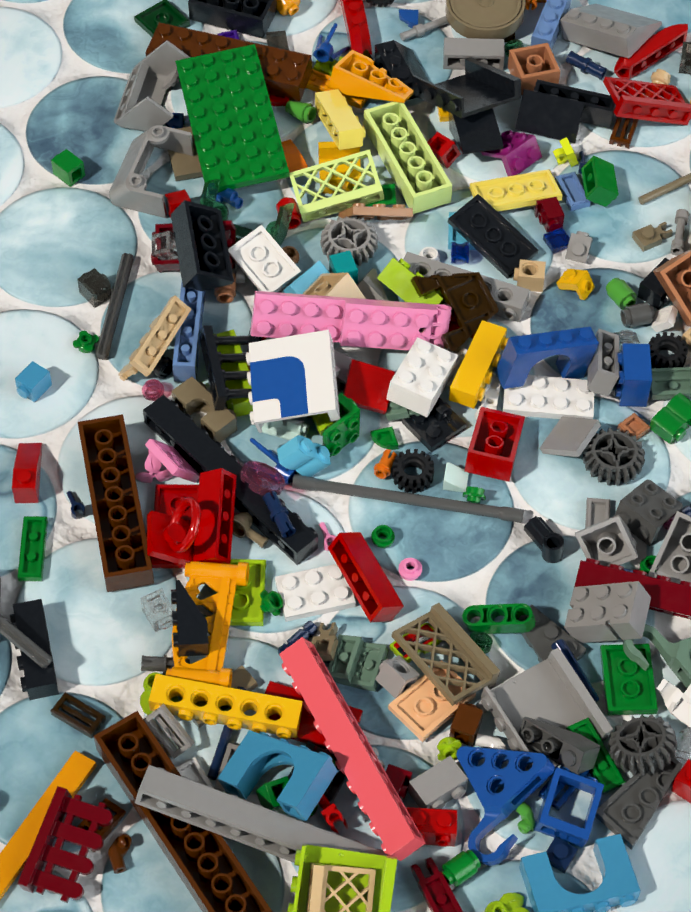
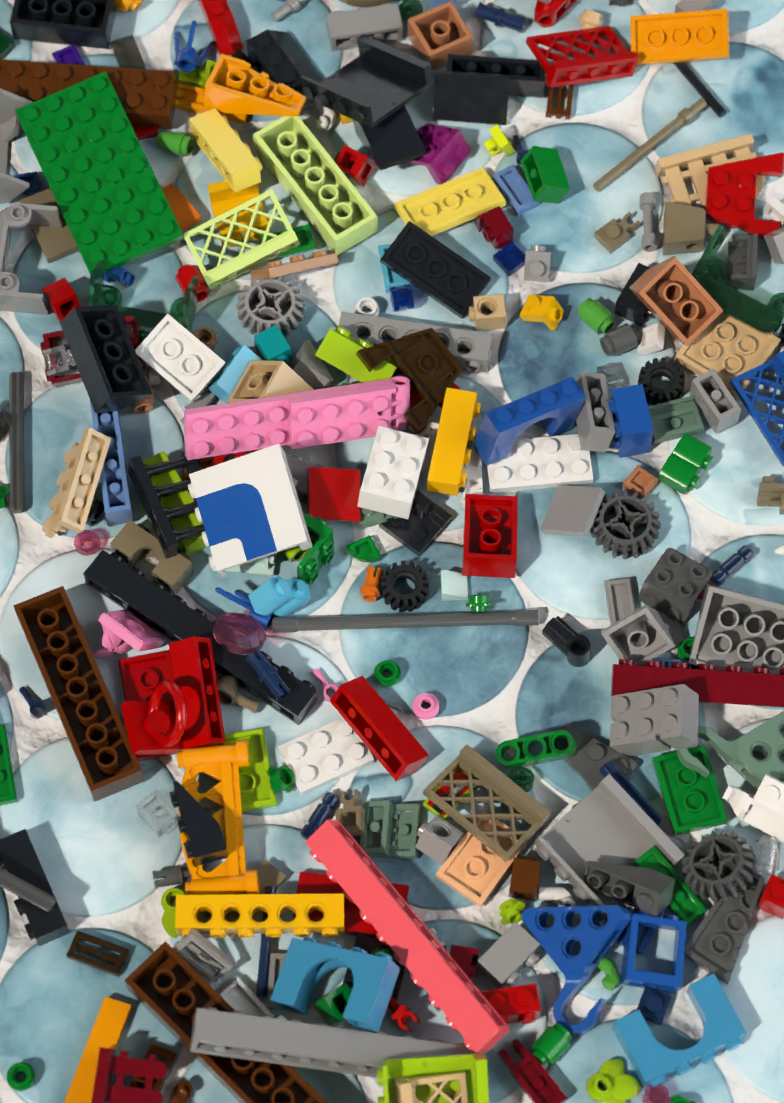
camera: 10 degrees left, 10 degrees up
none -> white arm [315,103,336,131]

